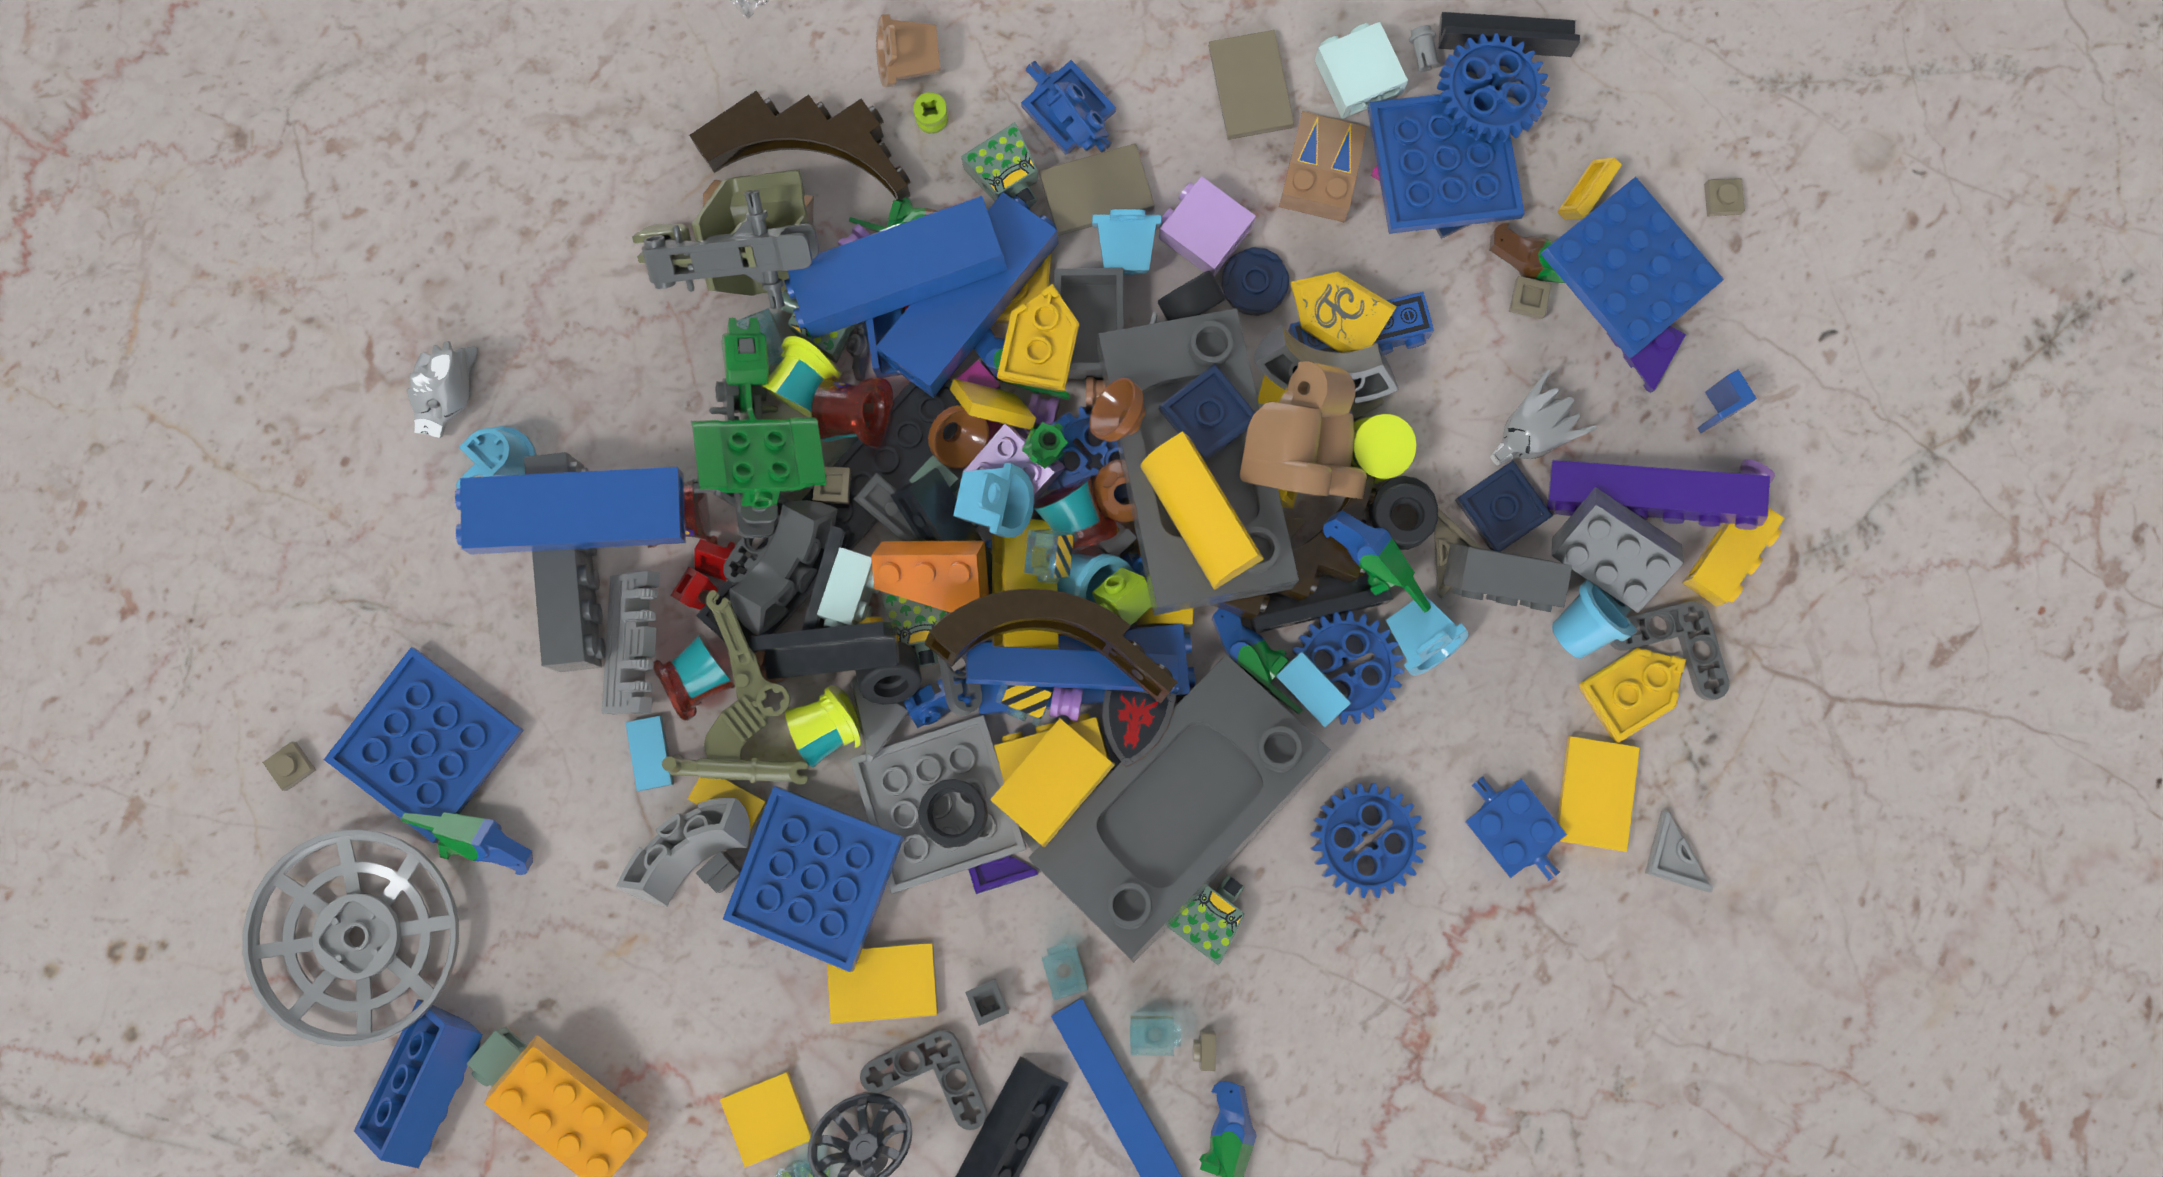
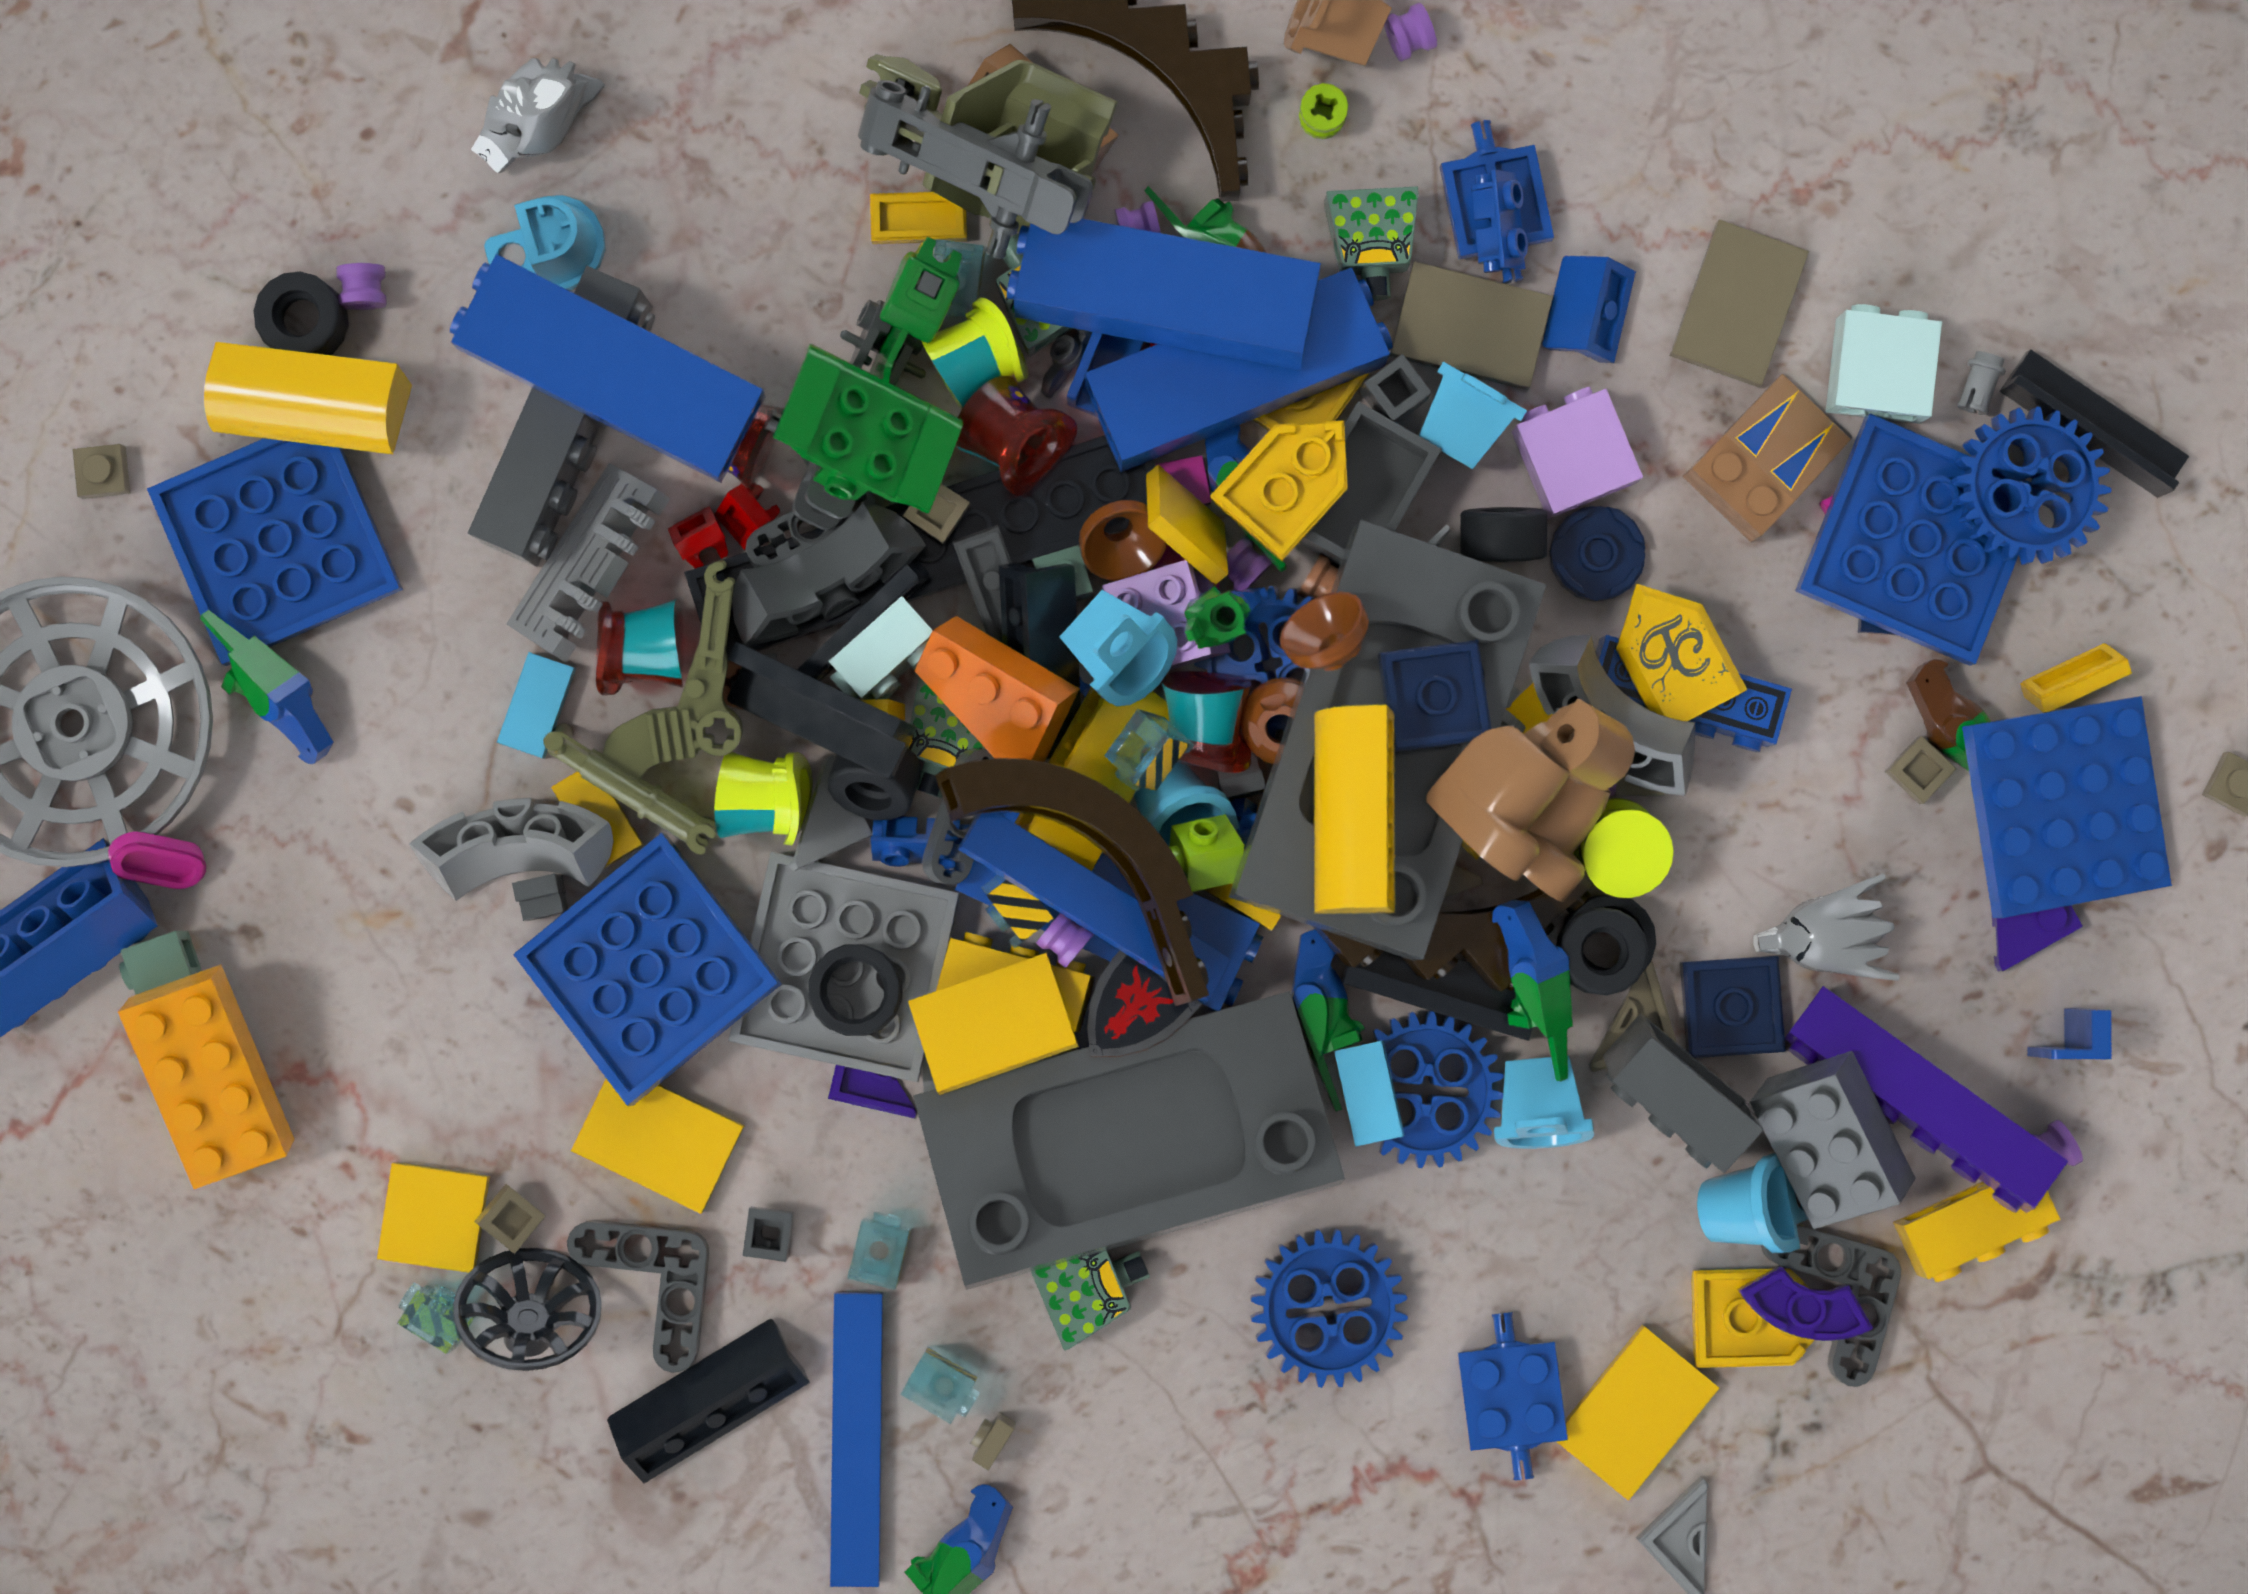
camera: 20 degrees right, 5 degrees up
none -> dark pink tile [108,832,206,889]
none -> yellow brick [204,342,412,455]
none -> black tyre [253,271,349,355]
none -> medium lavender wheel [336,263,387,310]
none -> dark tan plate [474,1184,546,1254]
none -> yellow tile [870,192,967,244]
none -> dark grey brick [1360,354,1432,423]
none -> medium lavender wheel [1384,2,1437,62]
none -> blue panel [1542,256,1636,363]
none -> dark purple tile [1737,1266,1873,1341]

